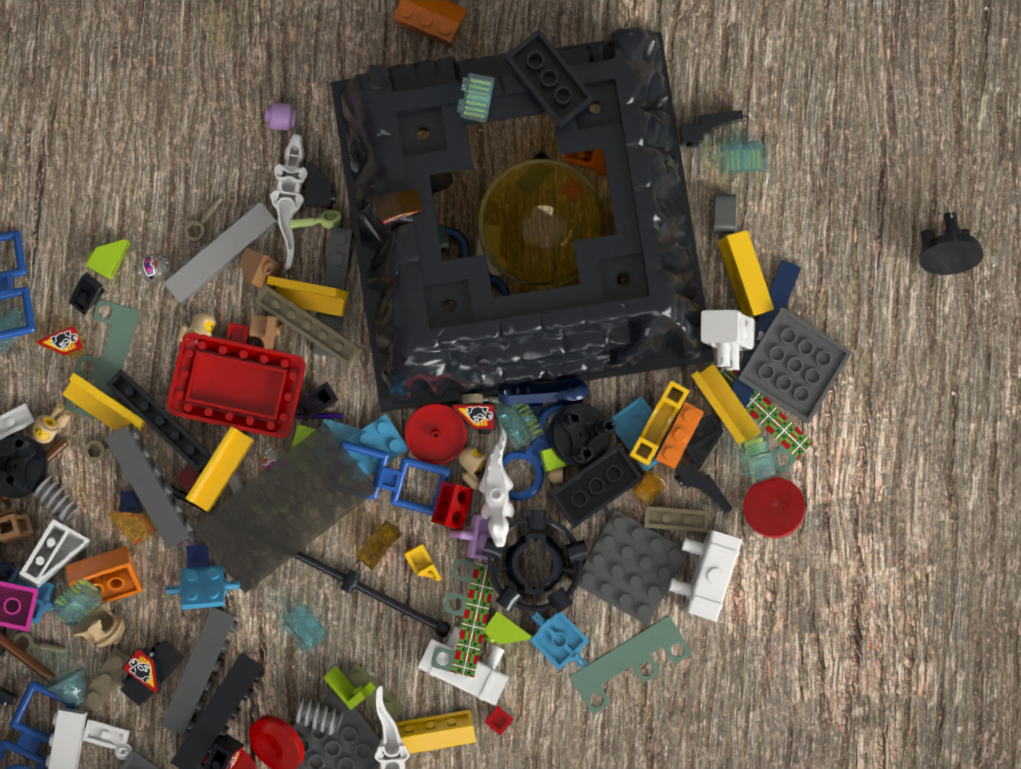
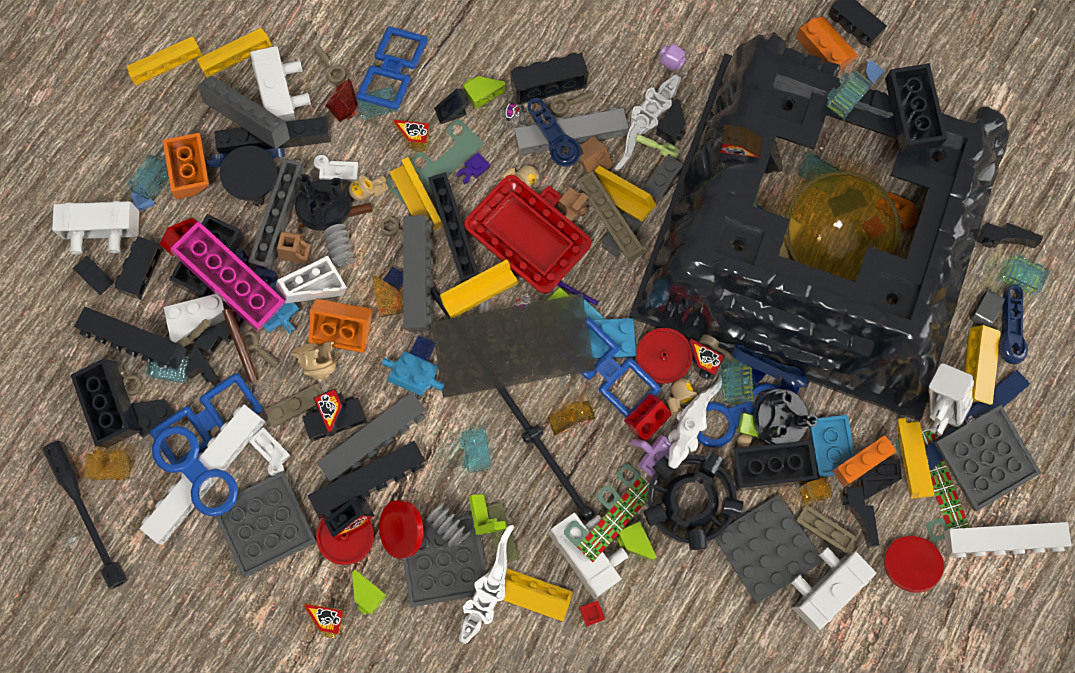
camera: 30 degrees right, 10 degrees down
clear light blue hat [43,666,86,706] -> none
clear light blue brick [52,578,103,628] -> none
dark red tile [175,464,201,492] -> none
black slope [297,382,338,421] -> none
yellow slope [404,543,442,581] -> none
dark azure plate [530,612,590,671] -> none
sand green piece [570,616,690,713] -> none
yellow arch [629,380,690,466] -> none
clear light blue brick [739,436,776,484] -> none
none -> dark purple plate [456,152,490,185]
none -> black brick [510,53,588,105]
none -> dark blue beam [528,98,581,167]
none -> clear light blue brick [798,154,843,193]
none -> medium blue tile [865,60,884,86]
none -> white brick [944,522,1071,558]
none -> dark blue beam [998,285,1028,365]

